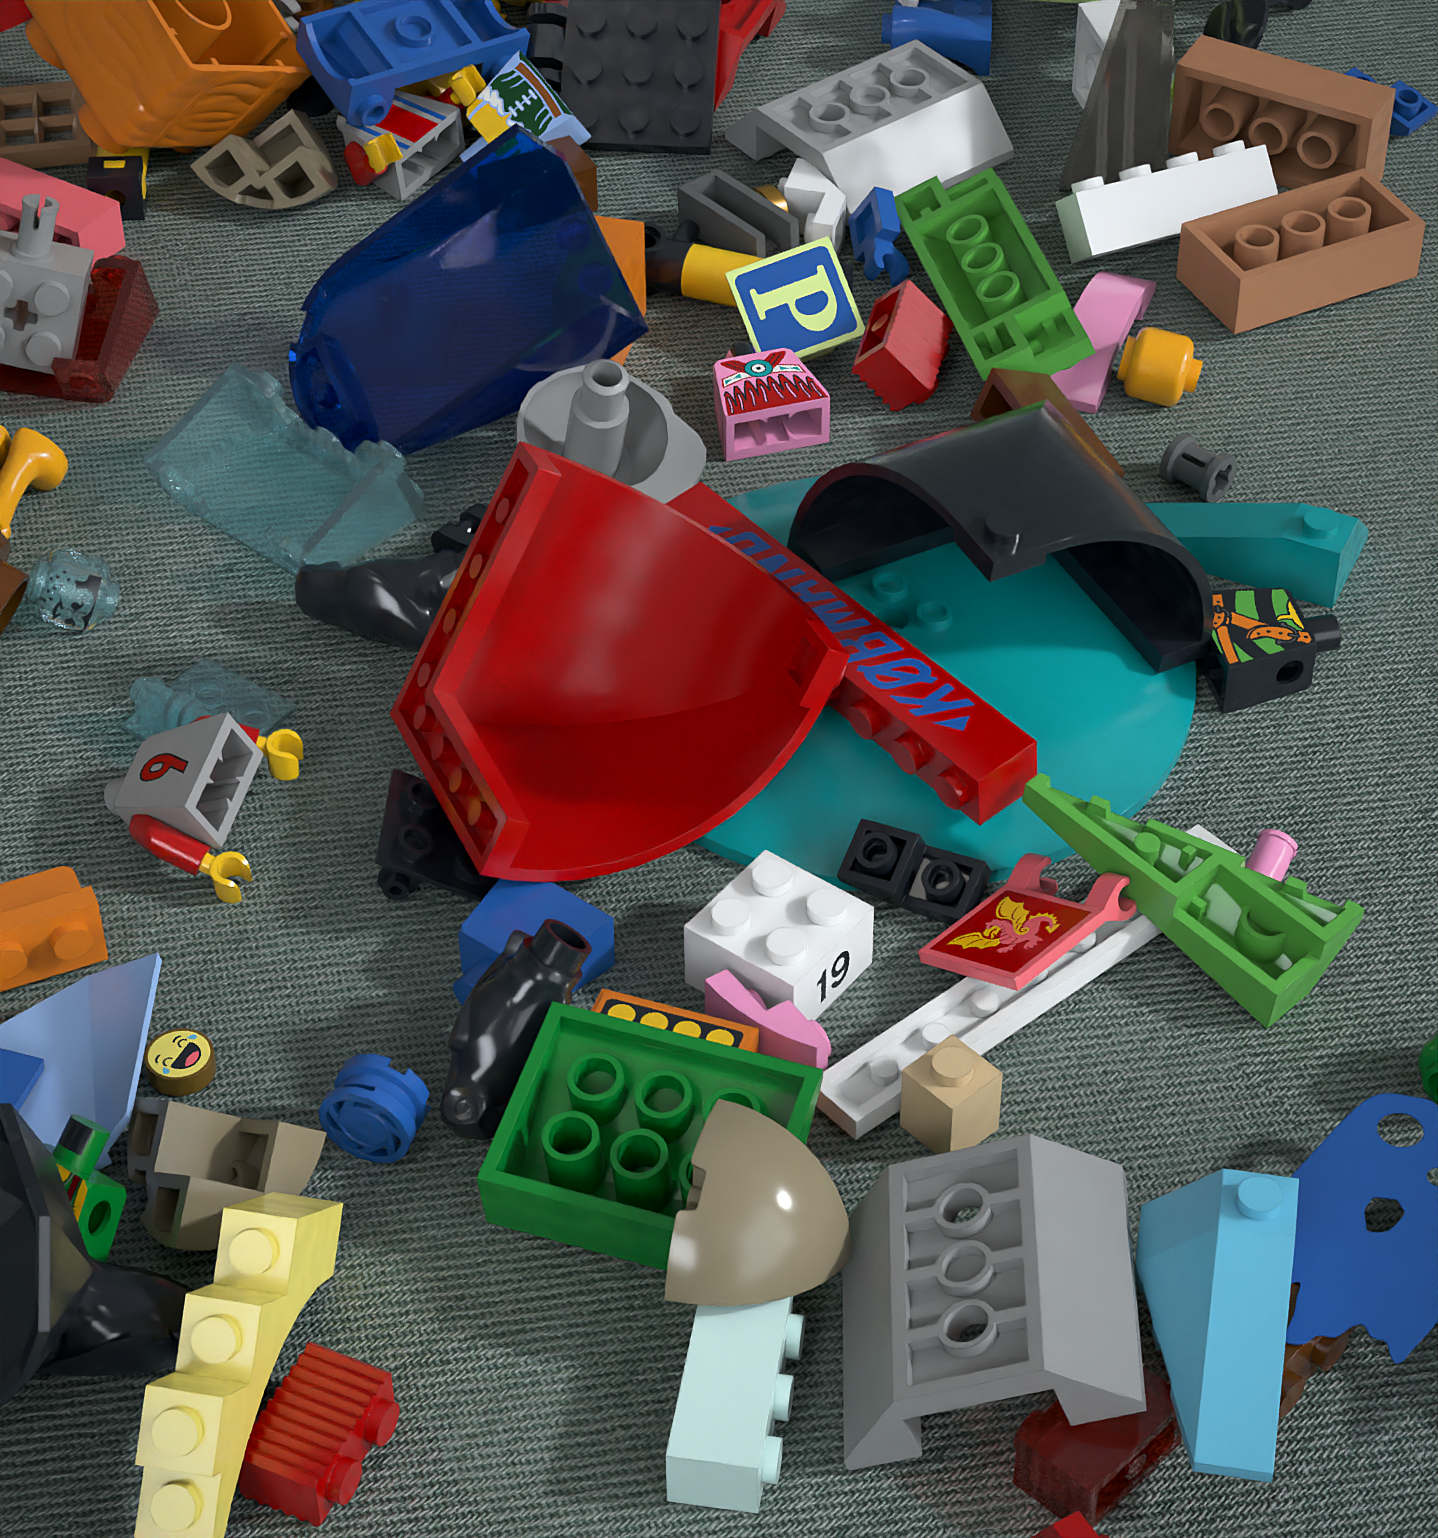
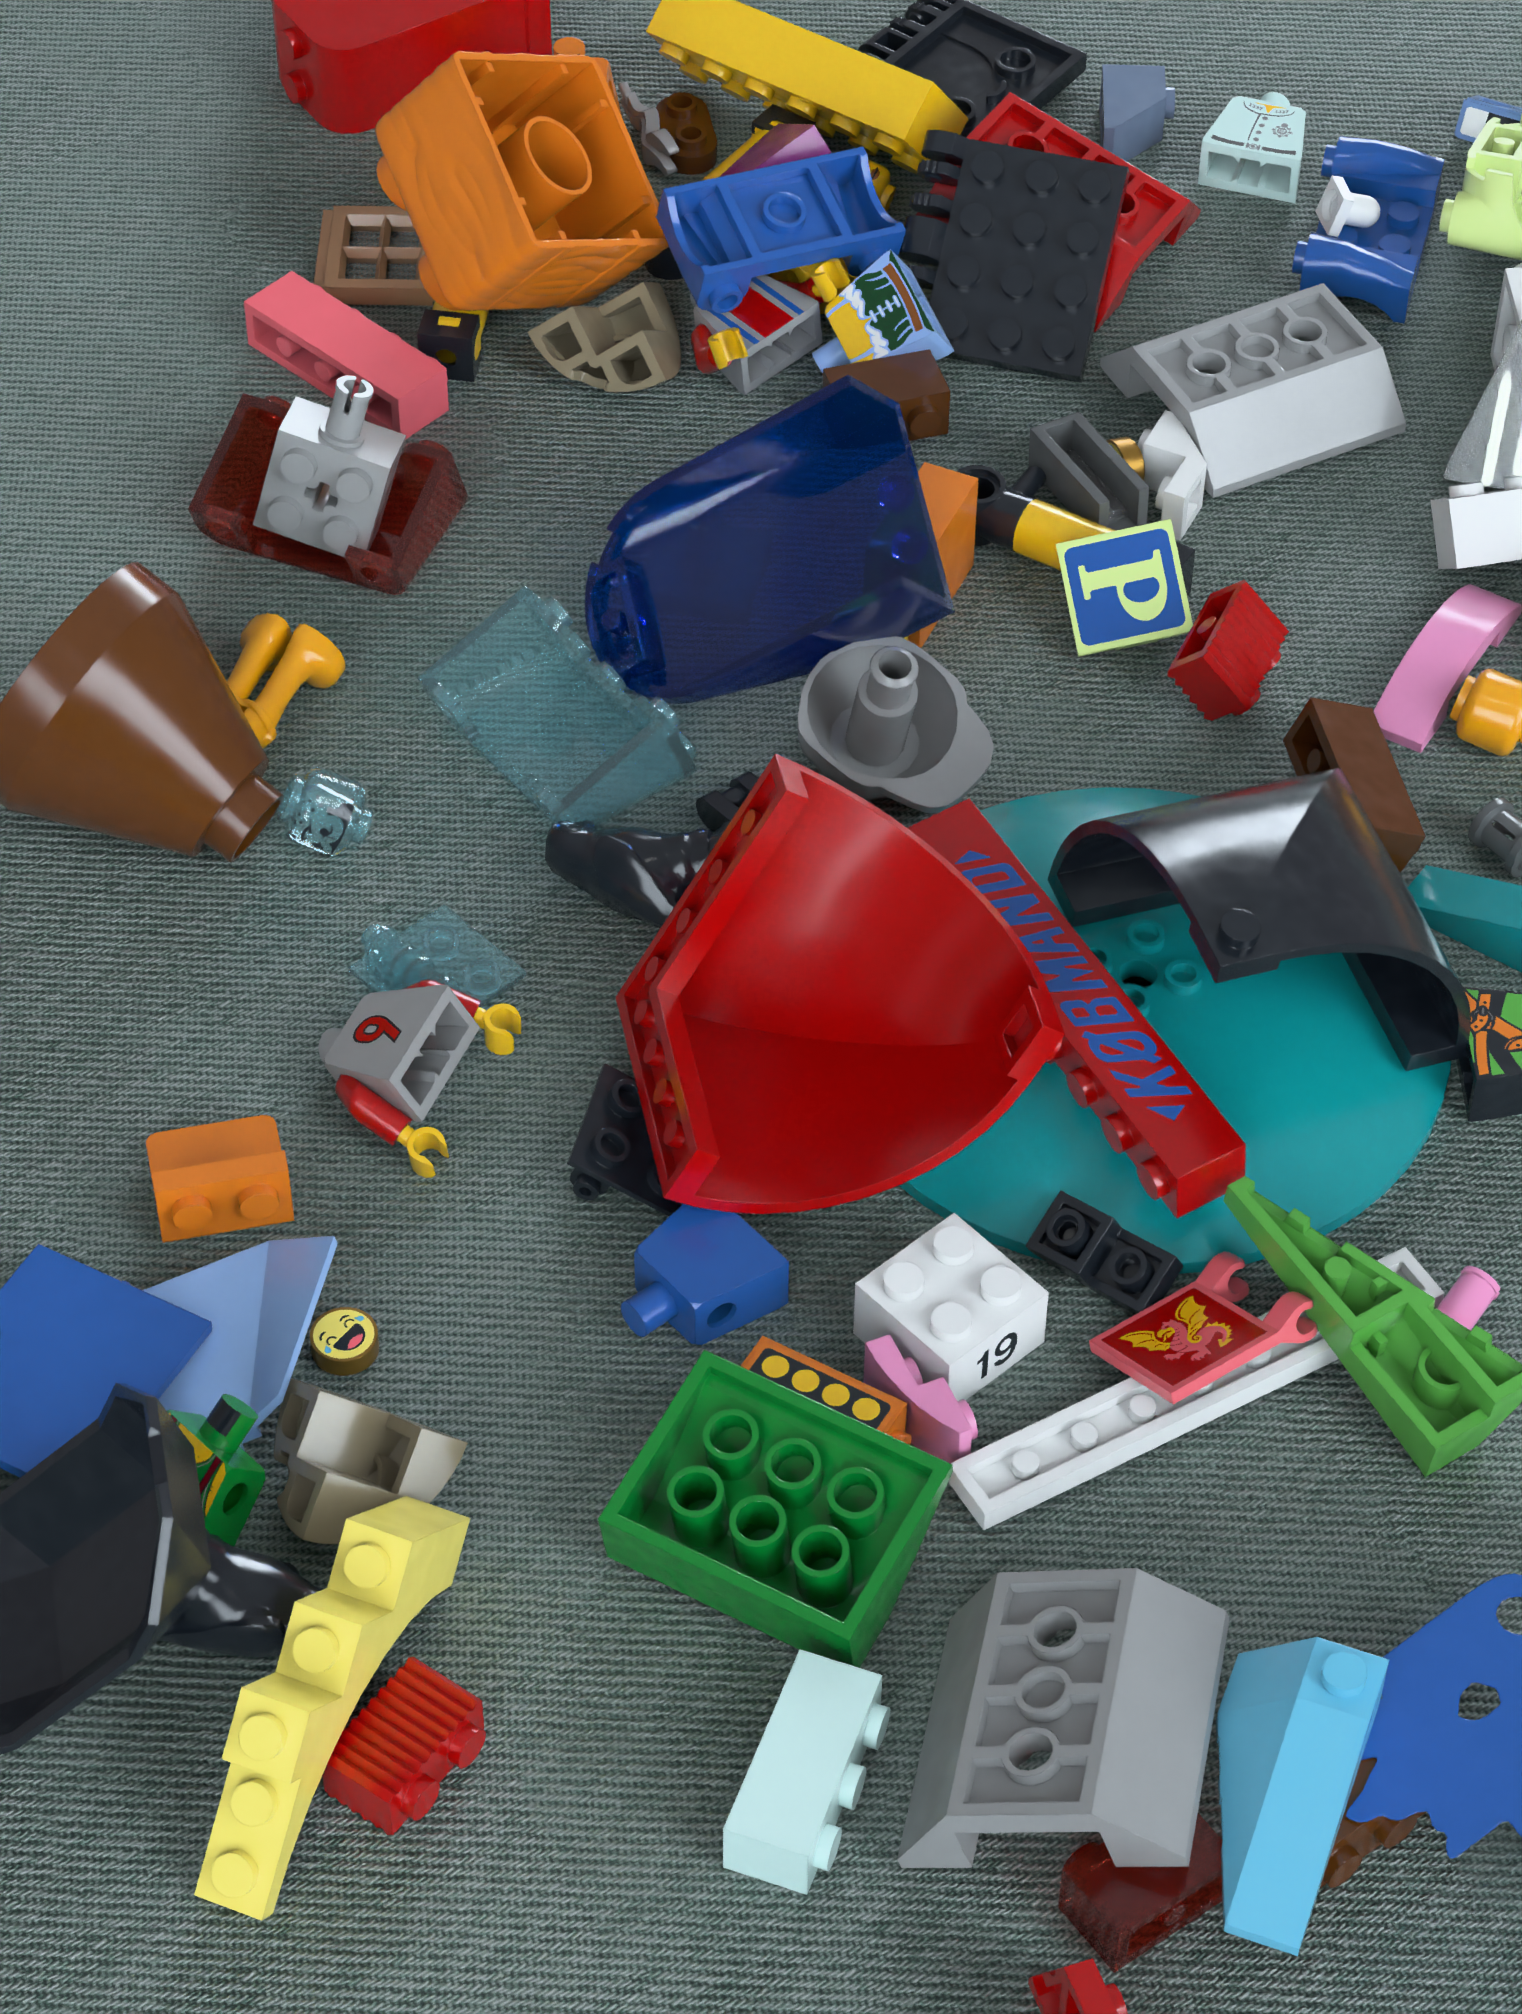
camera: 10 degrees right, 5 degrees up
blue wheel [318,1054,431,1163] -> none
black animal [440,919,592,1141] -> none
dark tan brick [664,1099,851,1306] -> none
bright pink torso [713,343,830,462] -> none
blue plate [848,186,909,287] -> none
bright green slope [894,167,1096,381] -> none
tan brick [900,1034,1003,1154] -> none

